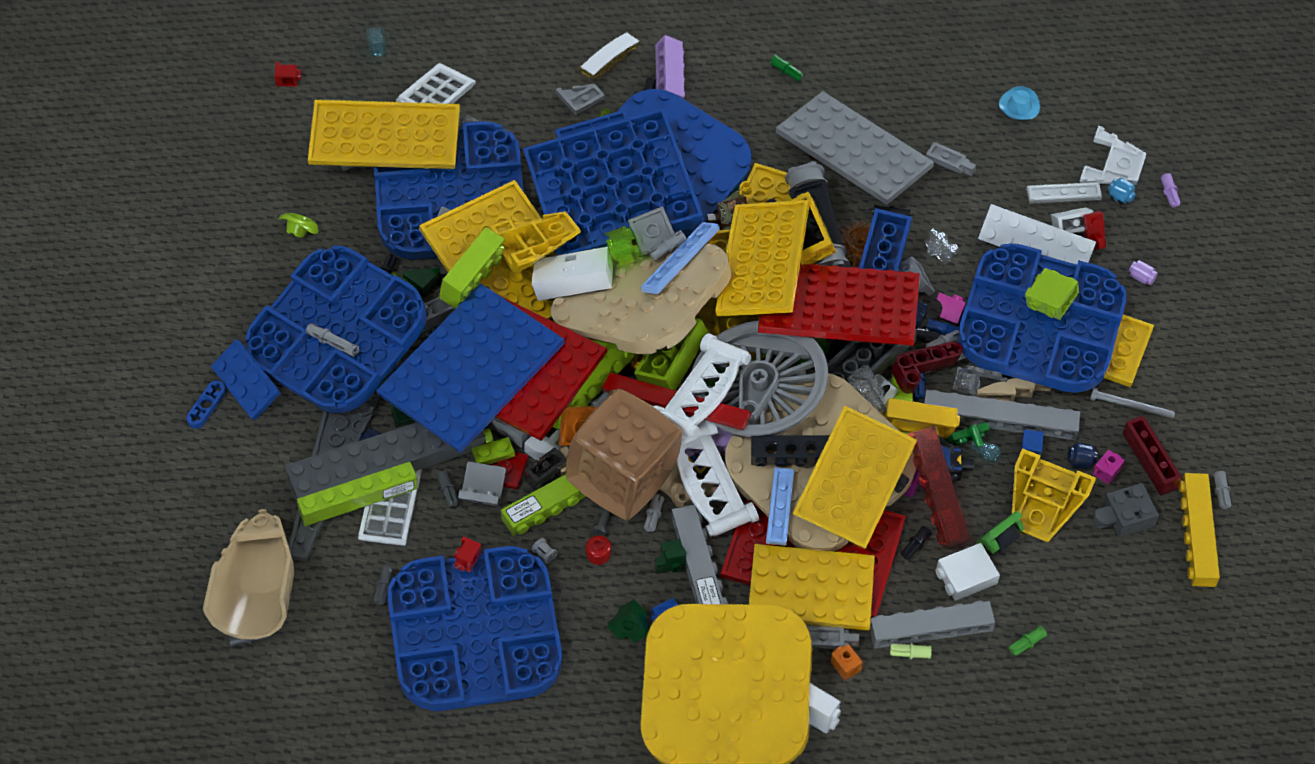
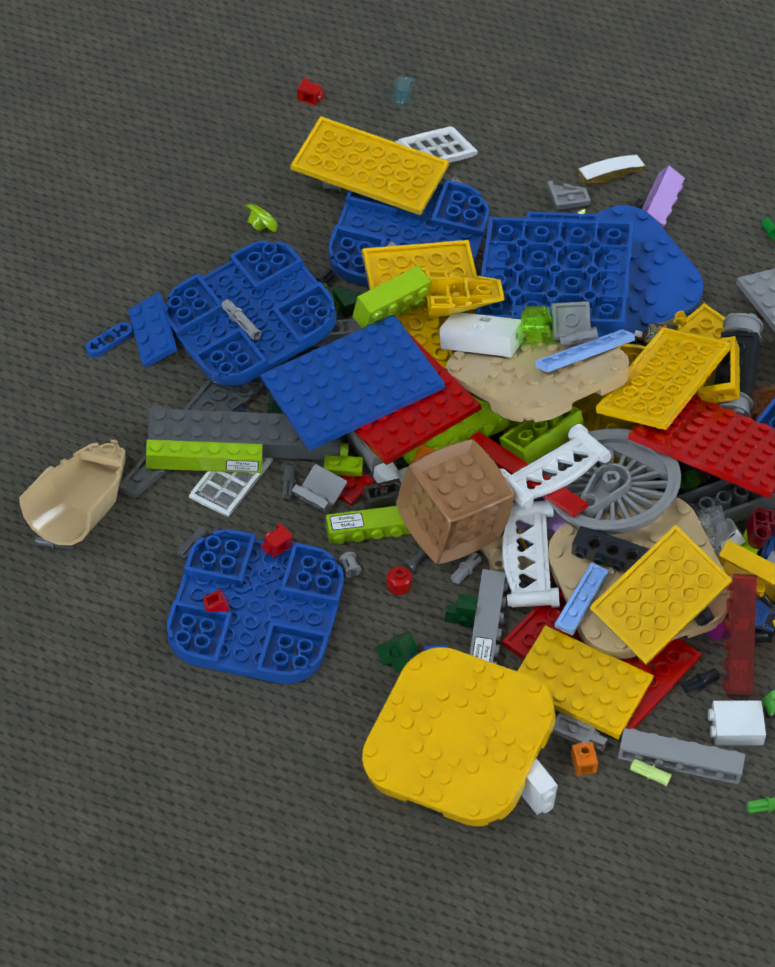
camera: 20 degrees right, 5 degrees down
none -> red slope [203,589,230,612]

